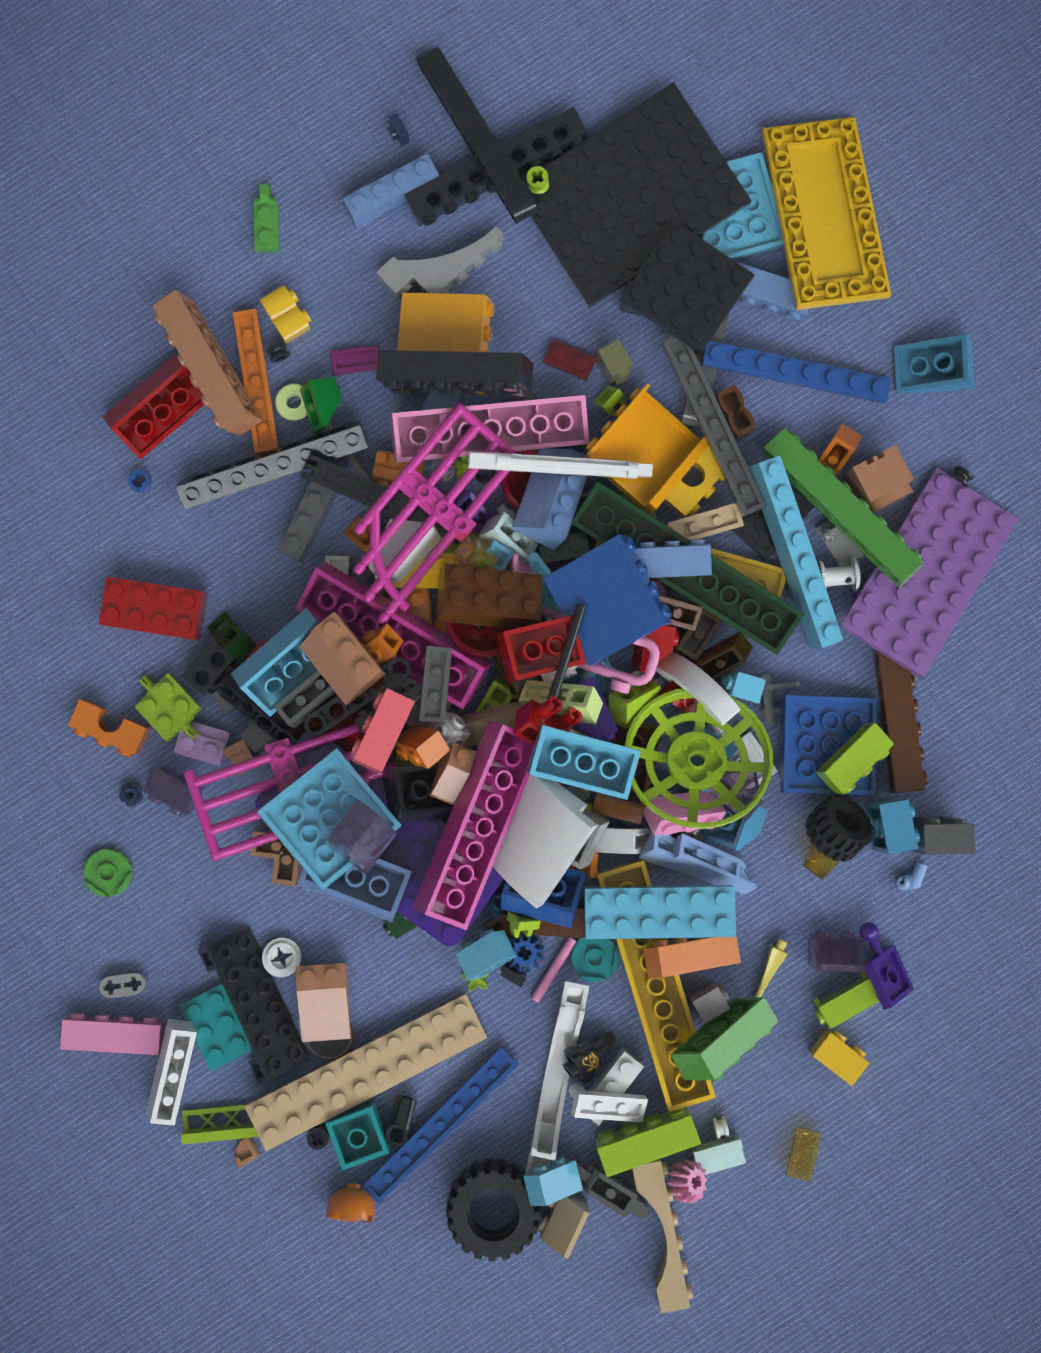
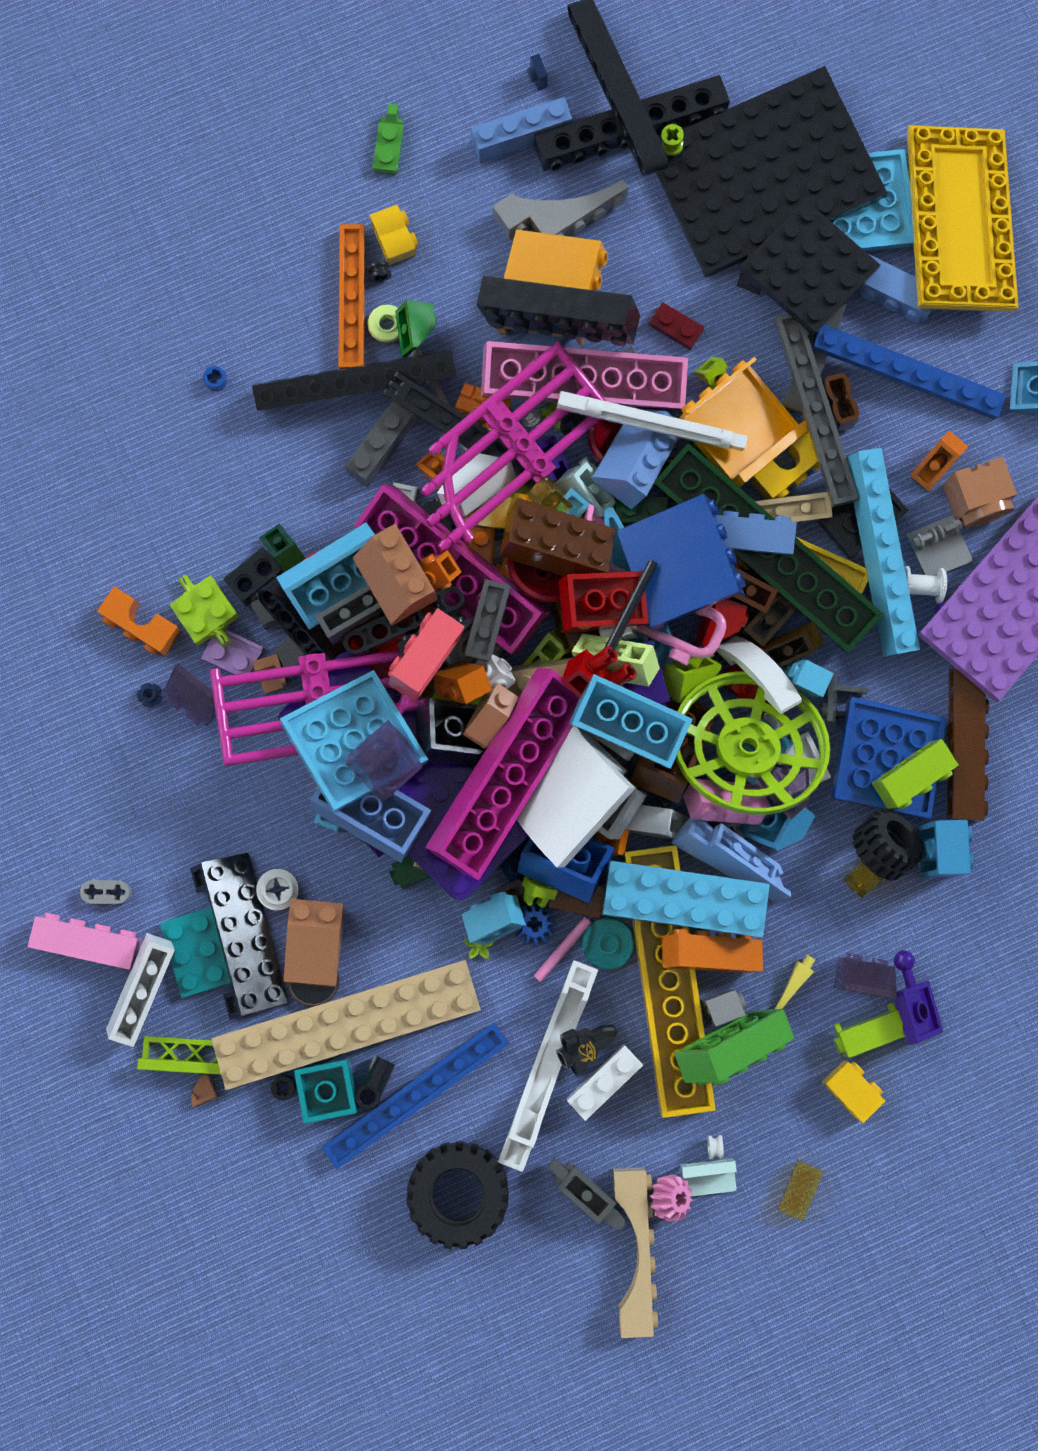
camera: 10 degrees right, 5 degrees down
bright green tile [83,849,133,897] -> none
red brick [98,577,208,641] -> none
red slope [102,354,205,460] -> none
nougat brick [152,289,263,436] -> none
medium nougat brick [250,830,302,886] -> none
orange cylinder [325,1183,375,1223] -> none
magenta tile [330,345,379,376] -> none
black tile [500,963,527,988] -> none
medium azure brick [523,1157,583,1206] -> none
tan slope [538,1194,589,1259] -> none
white piece [569,1082,648,1122] -> none
lime brick [595,1107,701,1177] -> none
olive brick [596,339,633,386] -> none
bright green brick [763,428,923,588] -> none
light blue arm [896,862,928,891] -> none
dark grey brick [910,816,975,855] -> none

